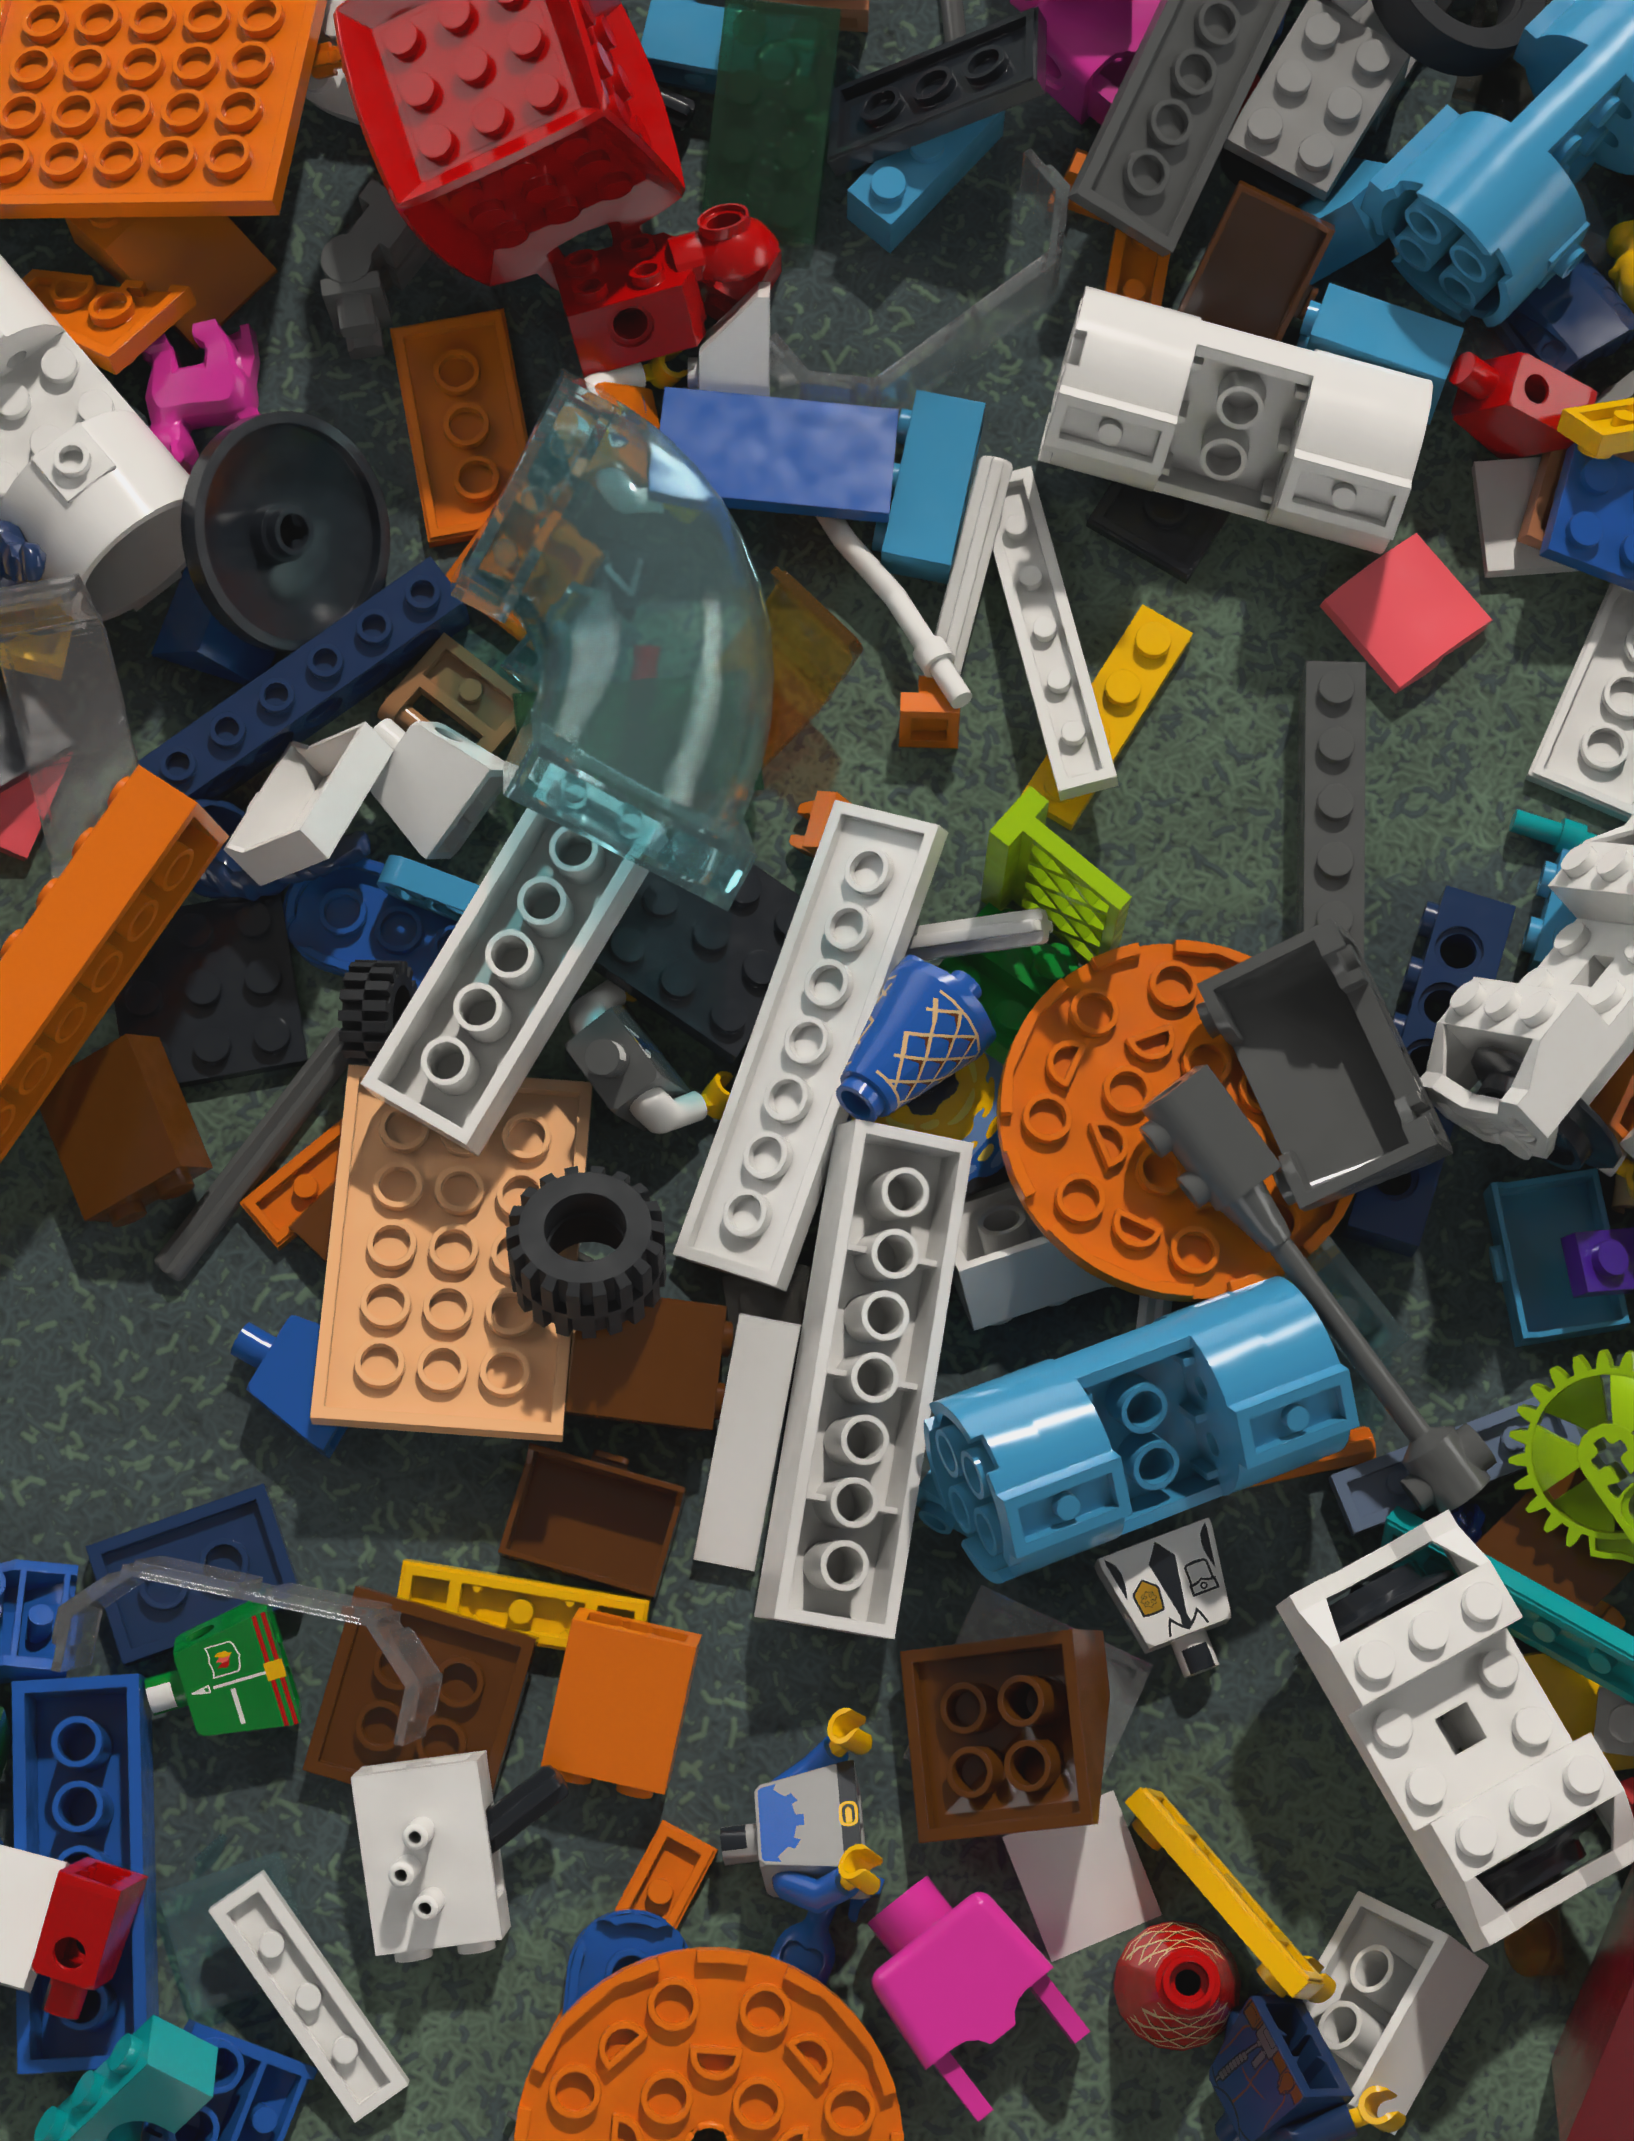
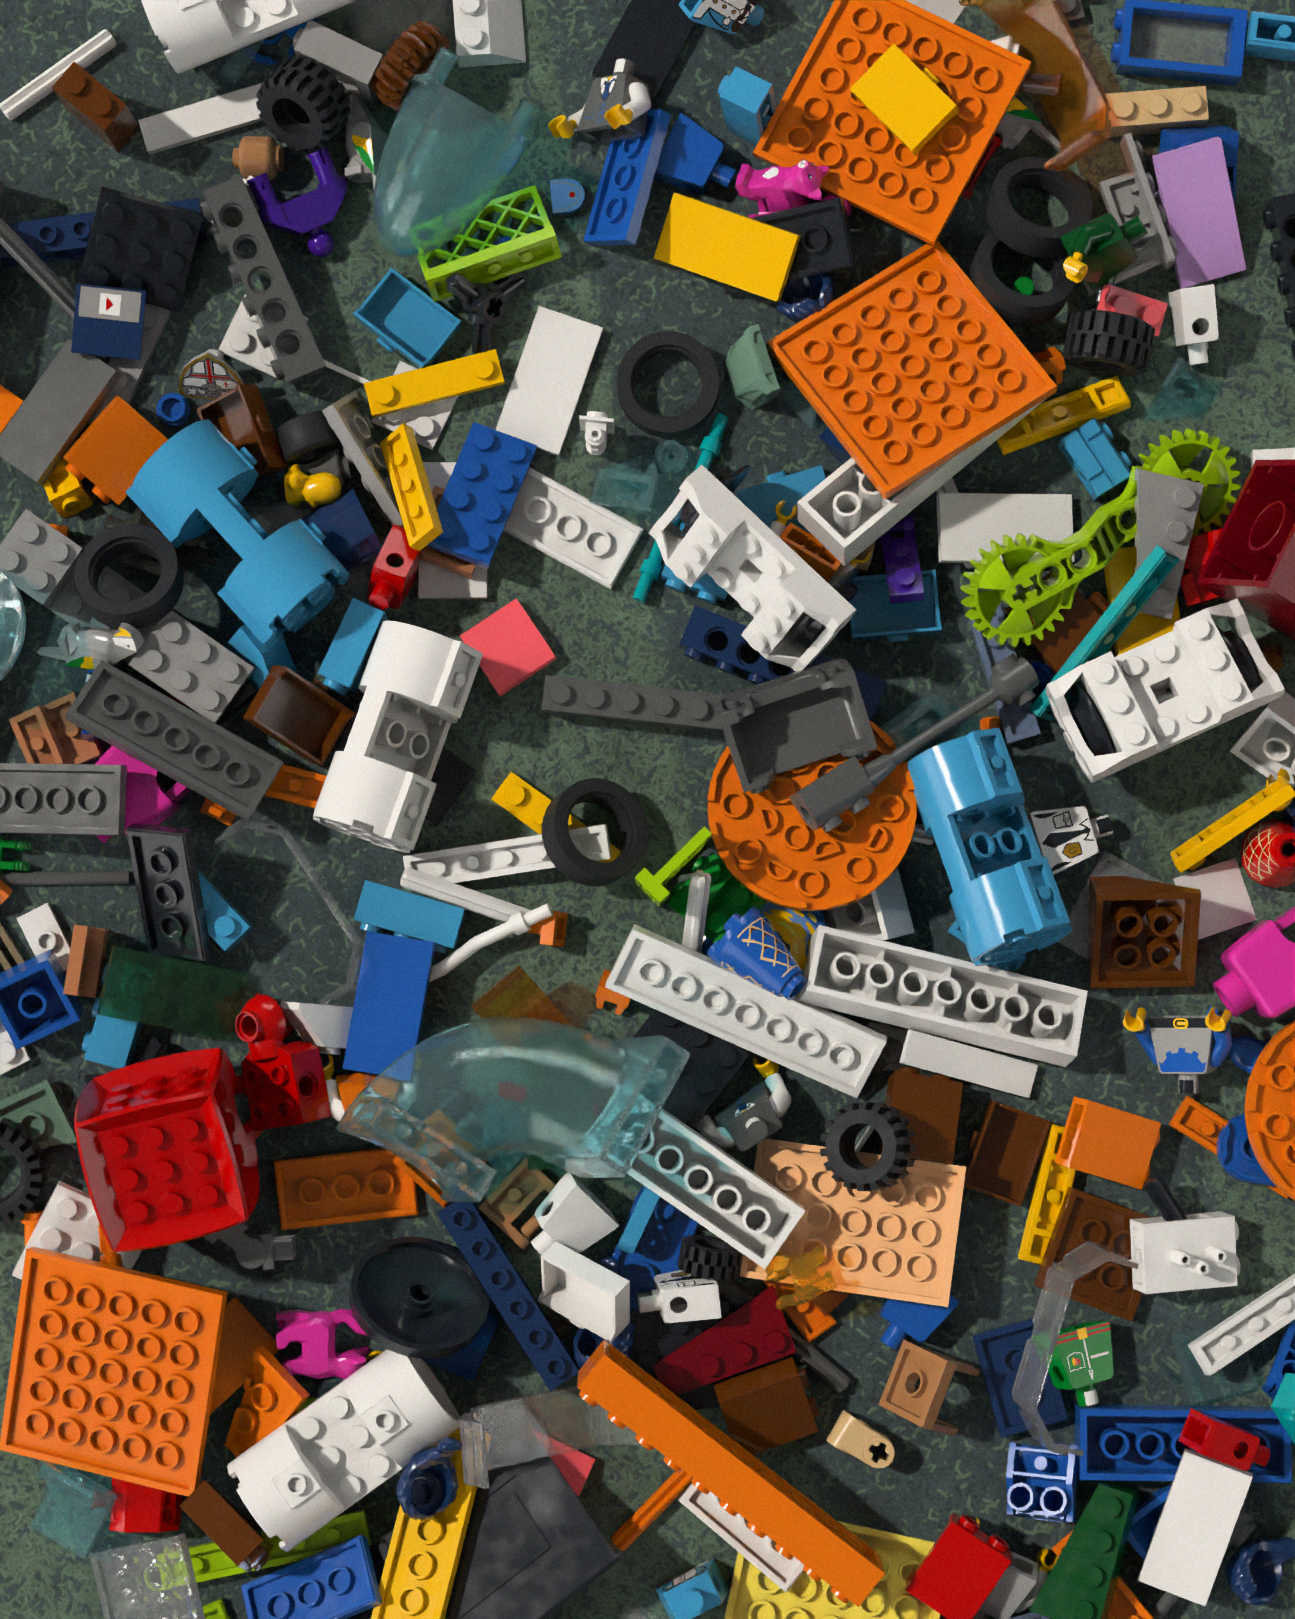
camera: 85 degrees left, 10 degrees up
none -> black tyre [542,778,649,886]
none -> white torso [637,1270,722,1323]
none -> dark red wing [653,1285,797,1395]
none -> clear yellow animal [765,1245,837,1310]
none -> tan piece [826,1410,895,1469]
none -> medium nougat hose [878,1339,981,1436]

